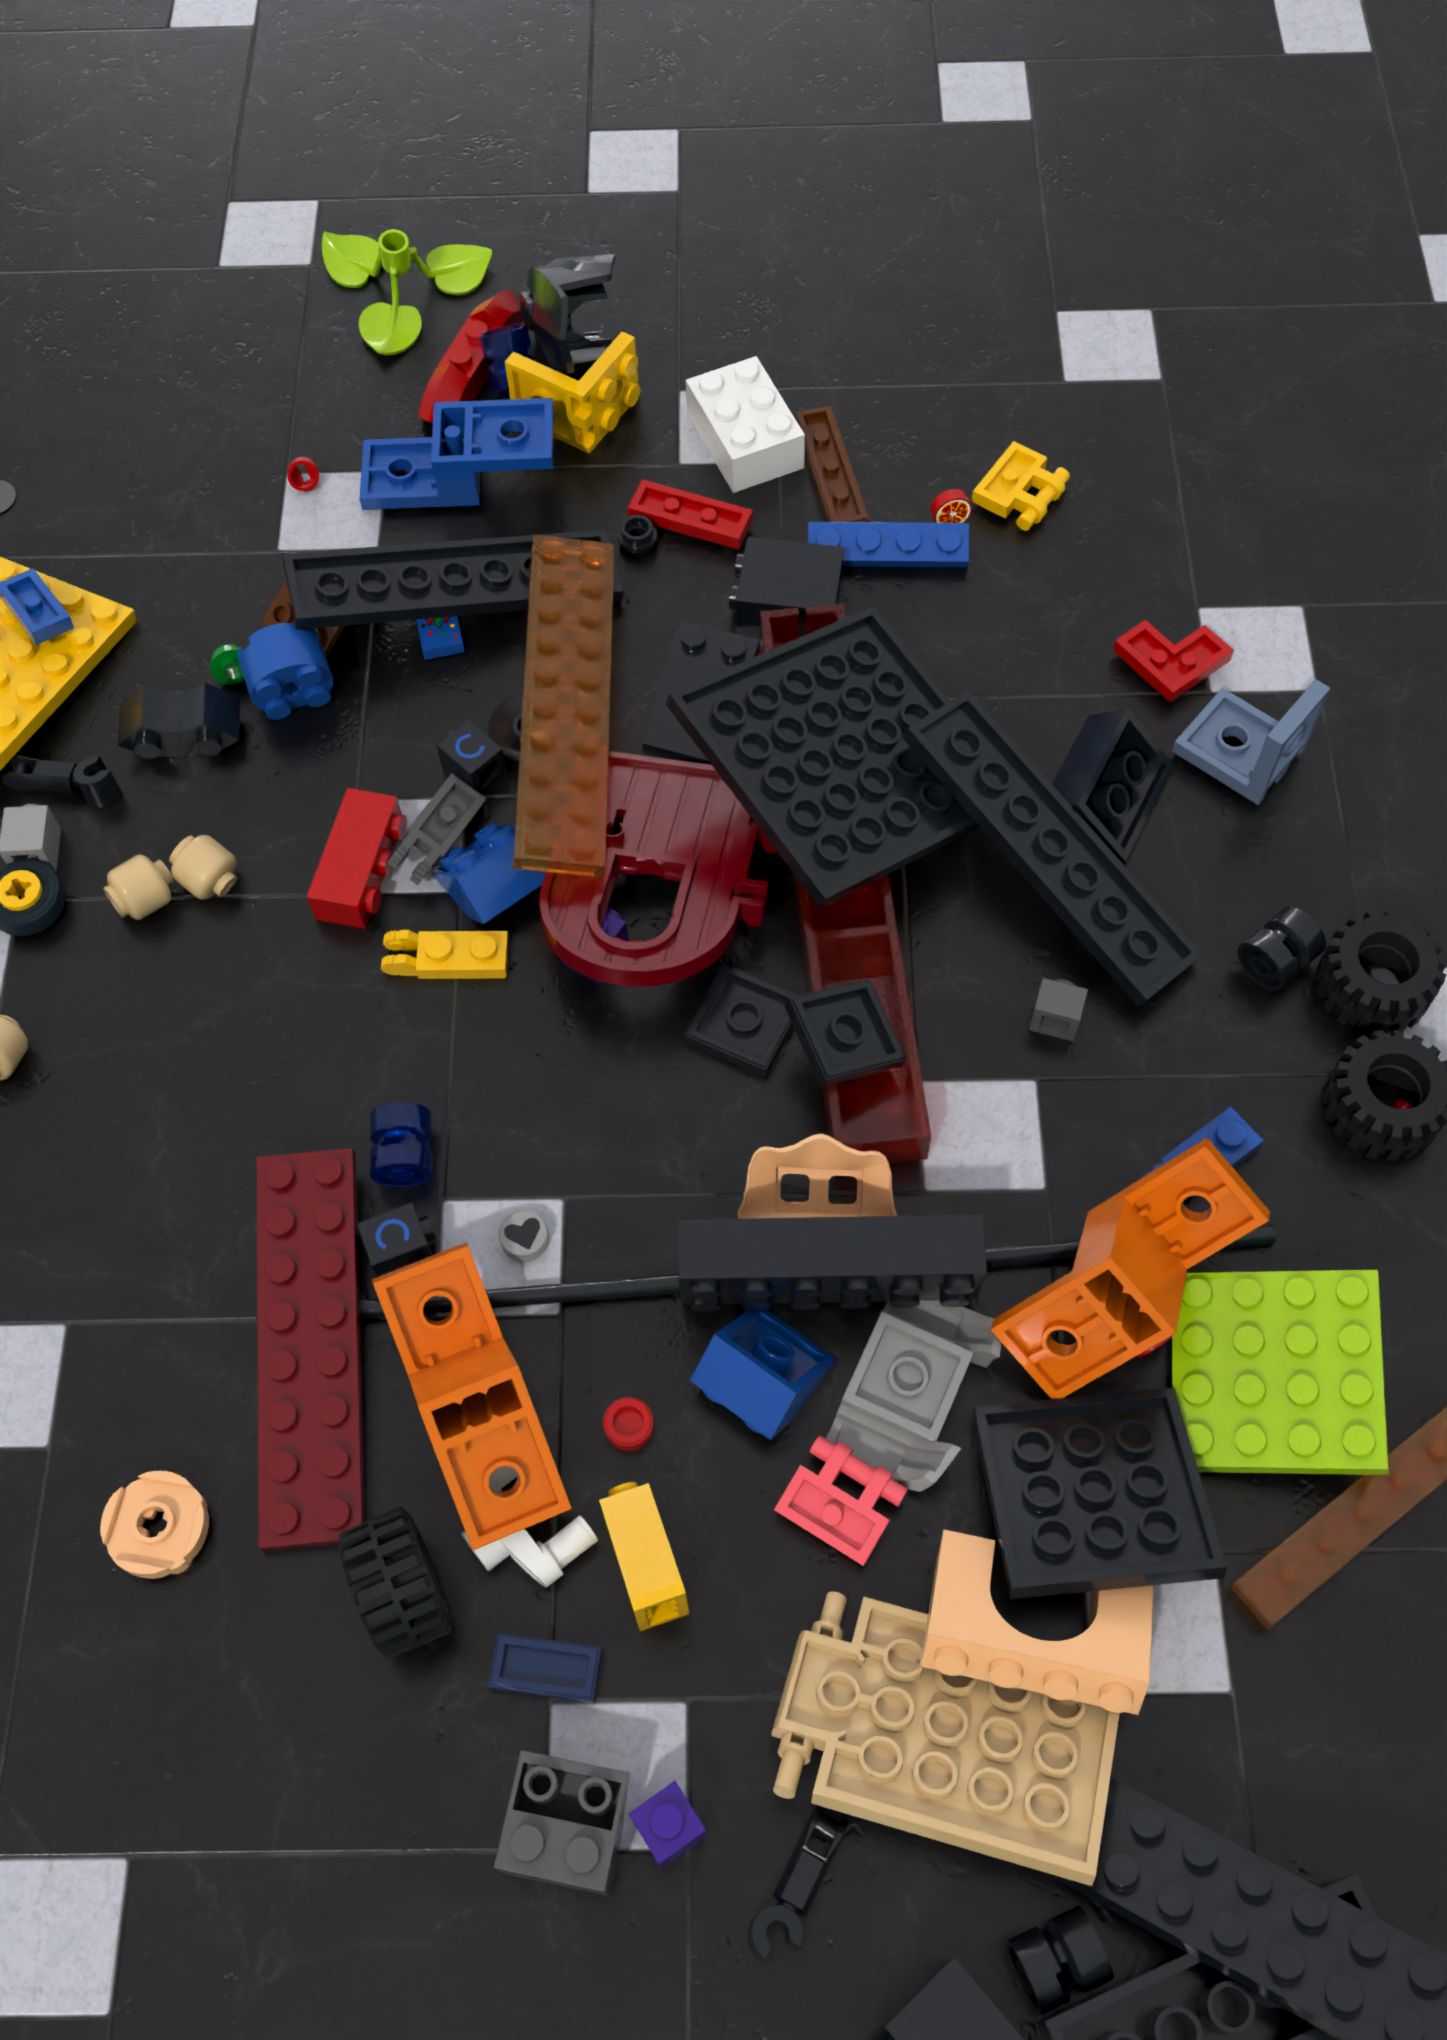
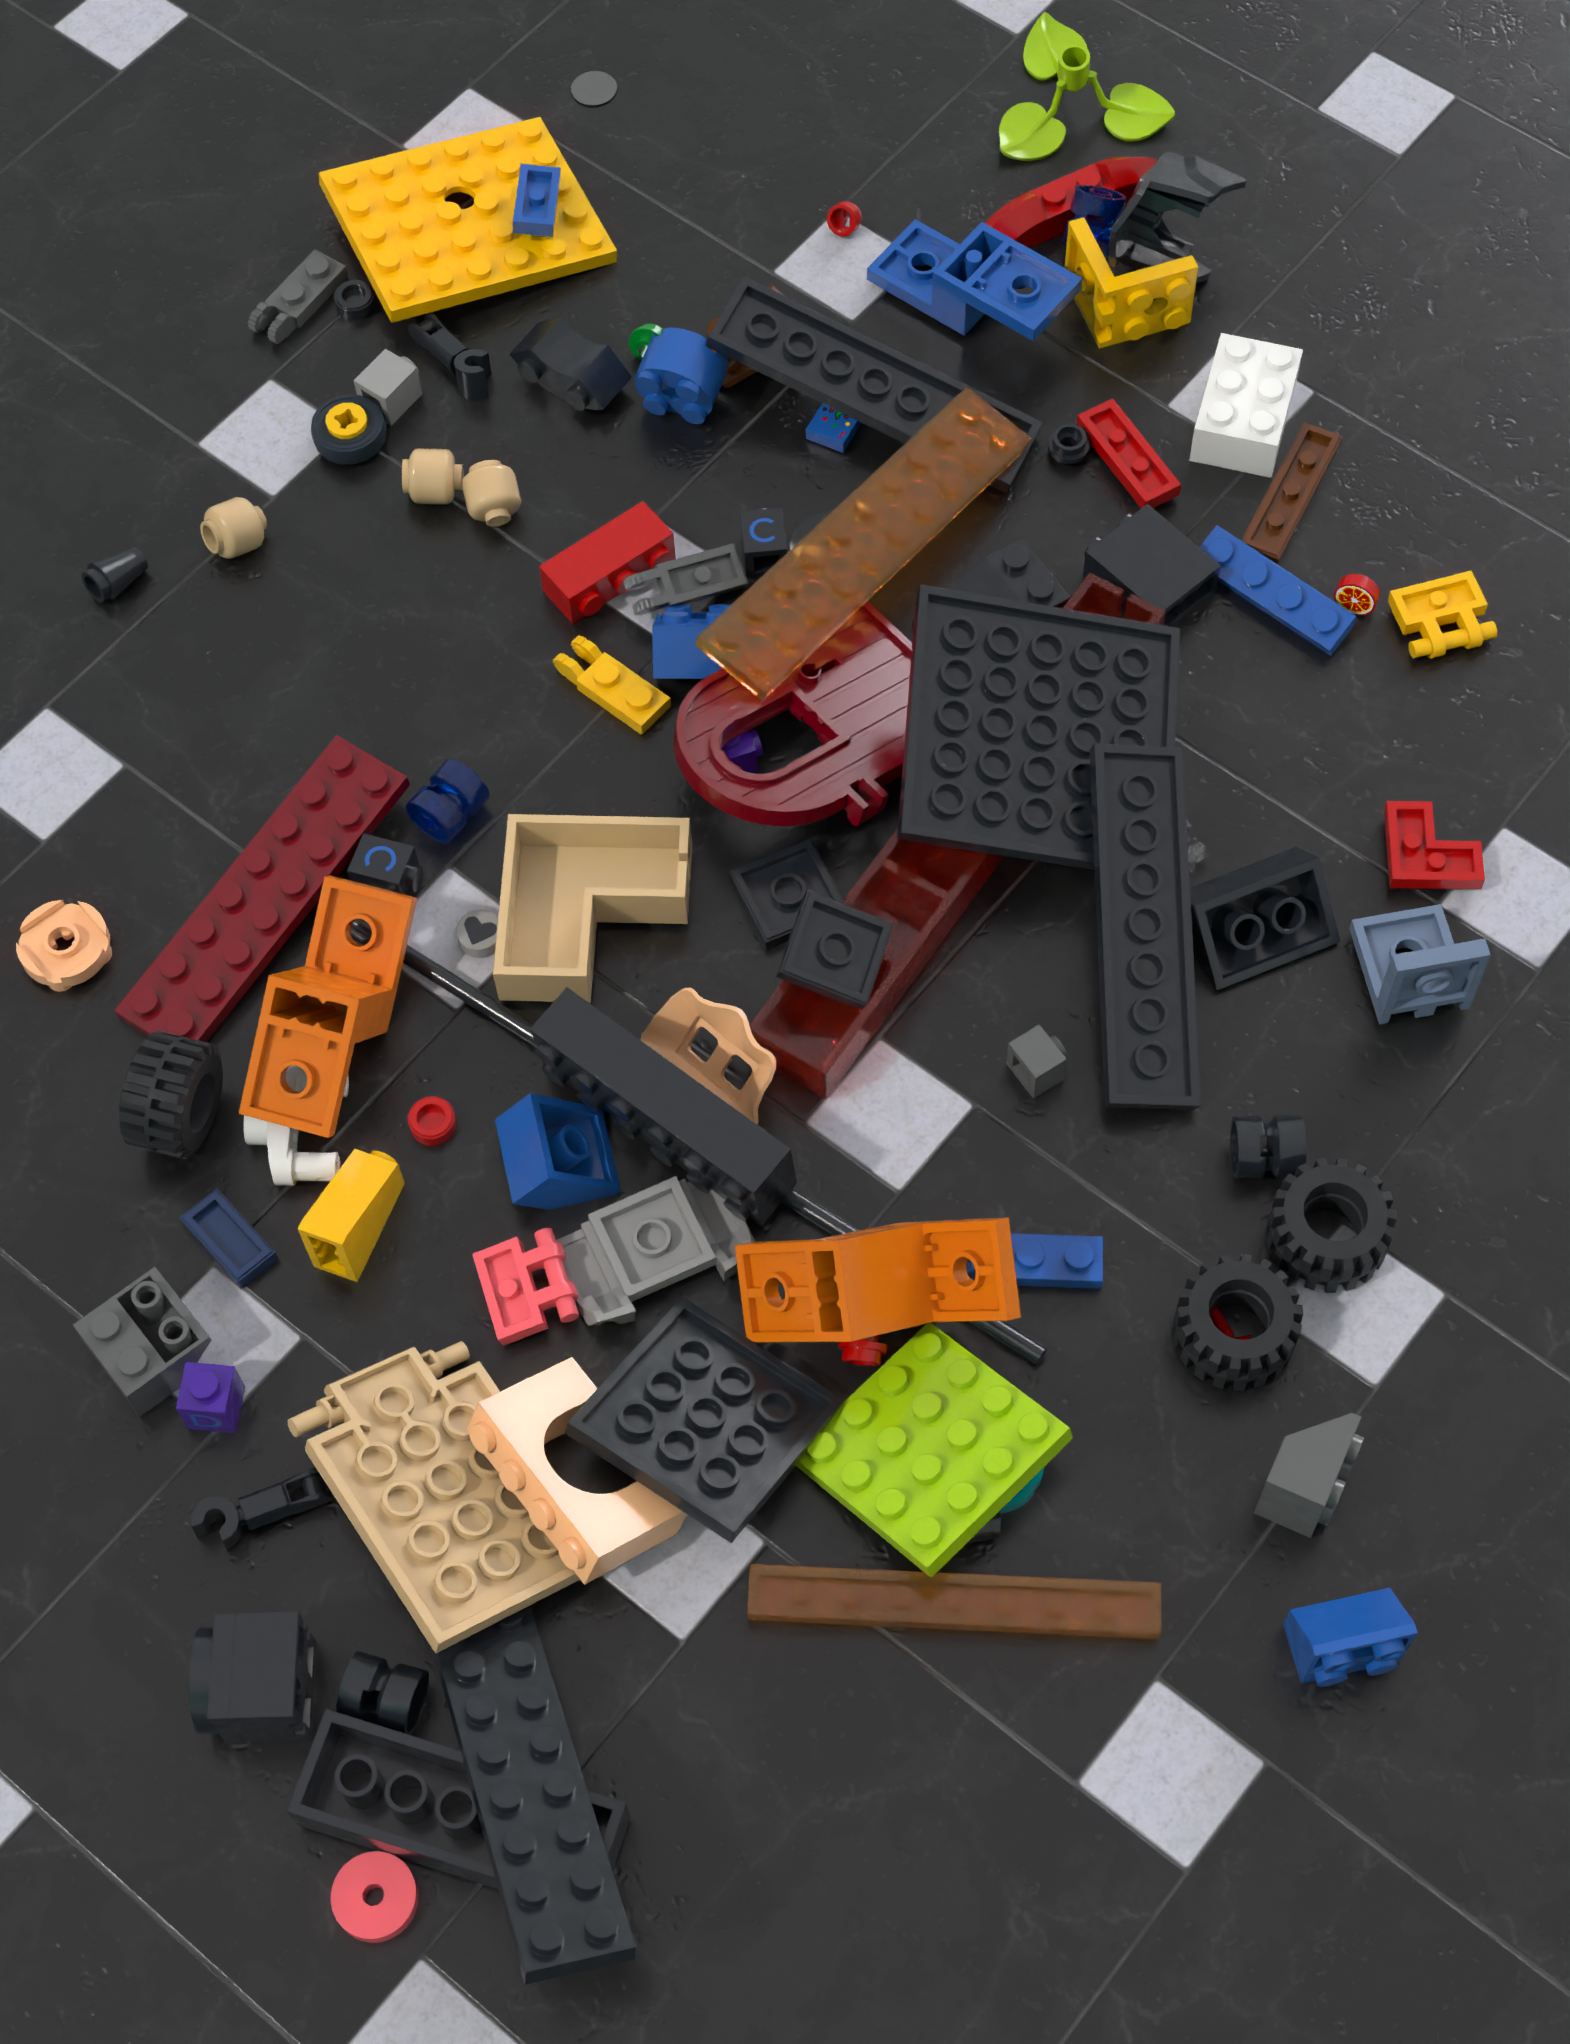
camera: 40 degrees right, 0 degrees up
none -> tan piece [493,814,692,1003]

